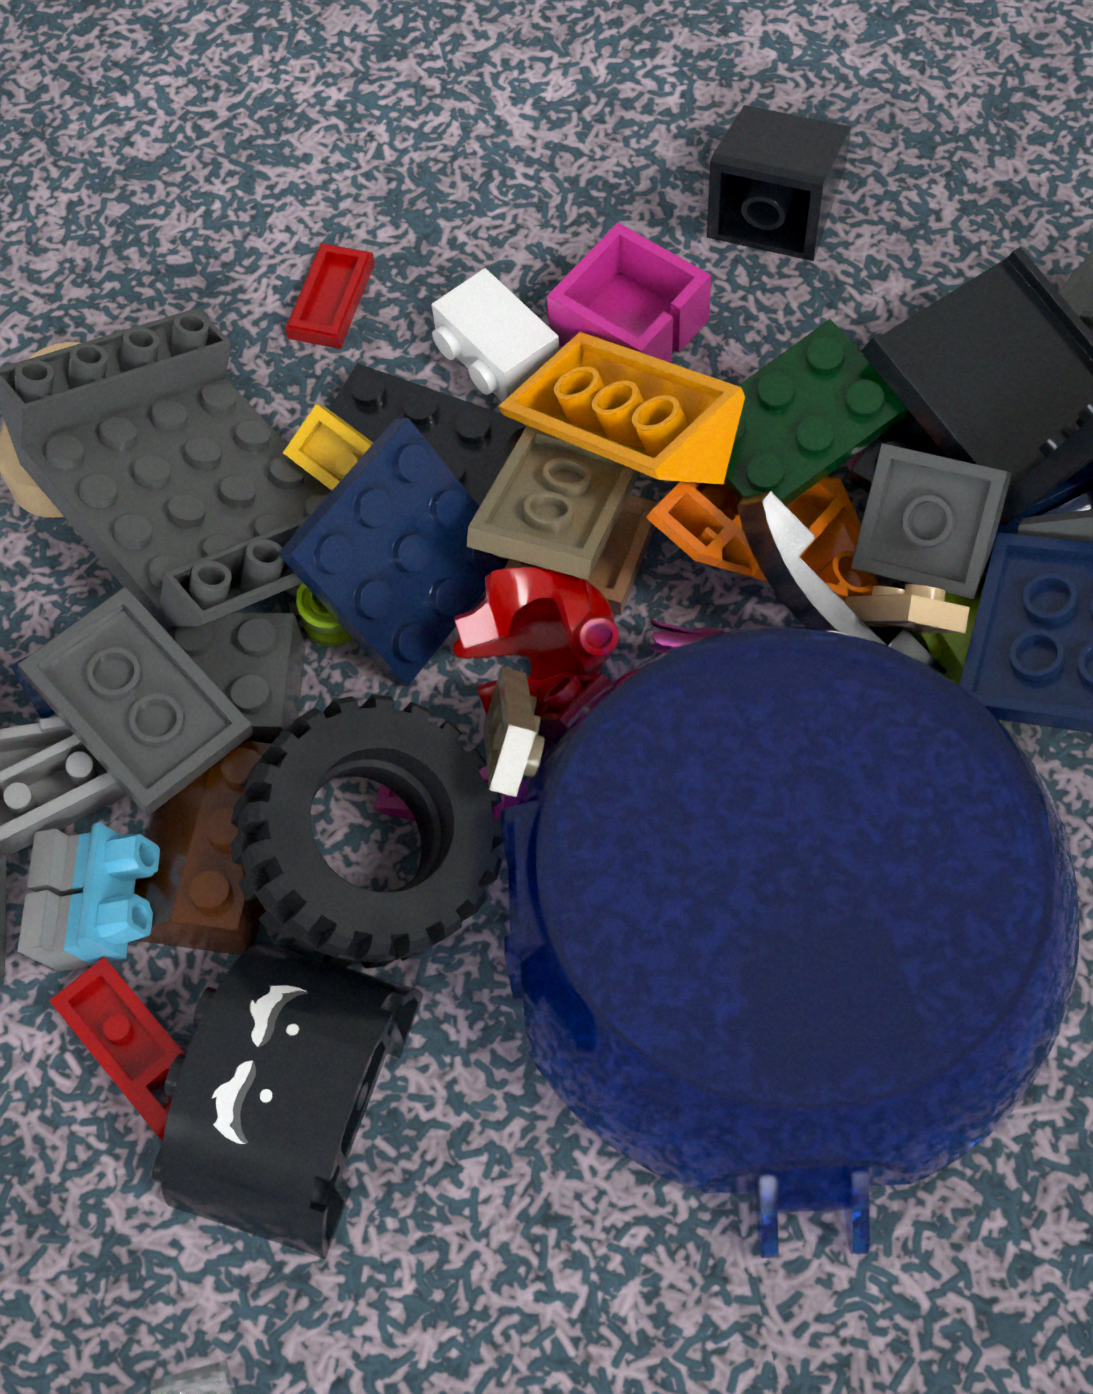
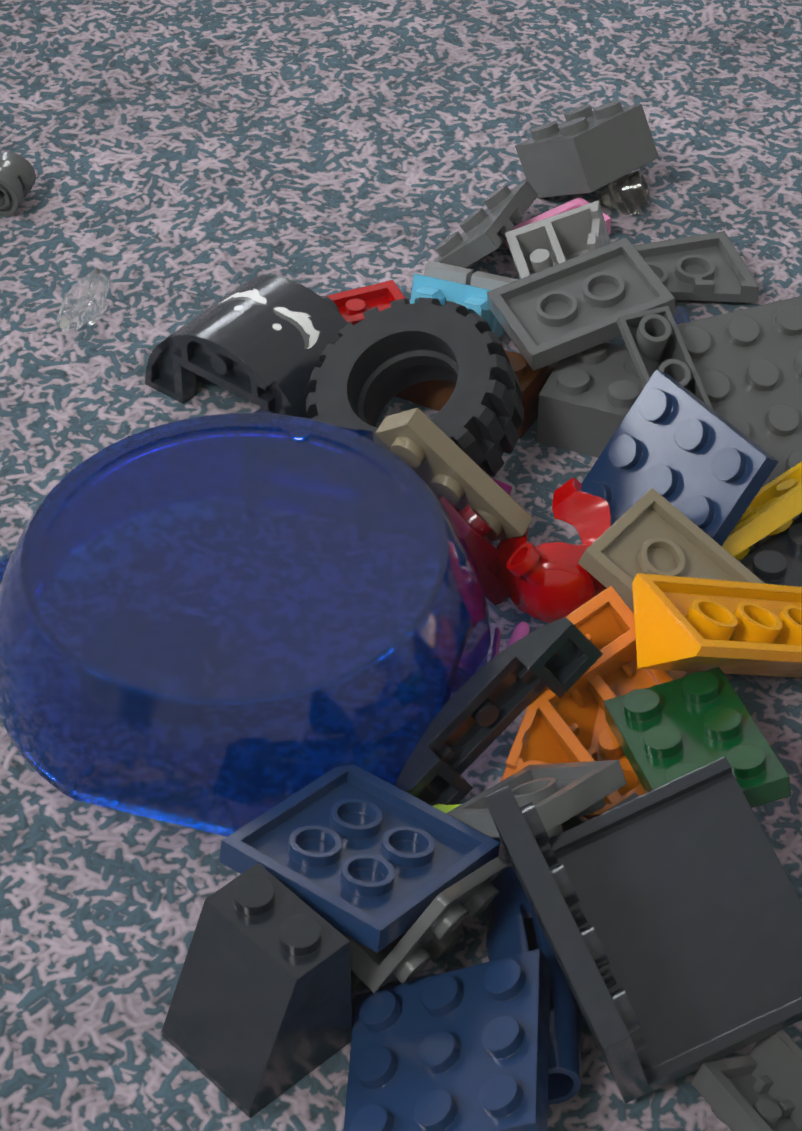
camera: 105 degrees right, 20 degrees down
tan plate [846,584,970,634] -> none

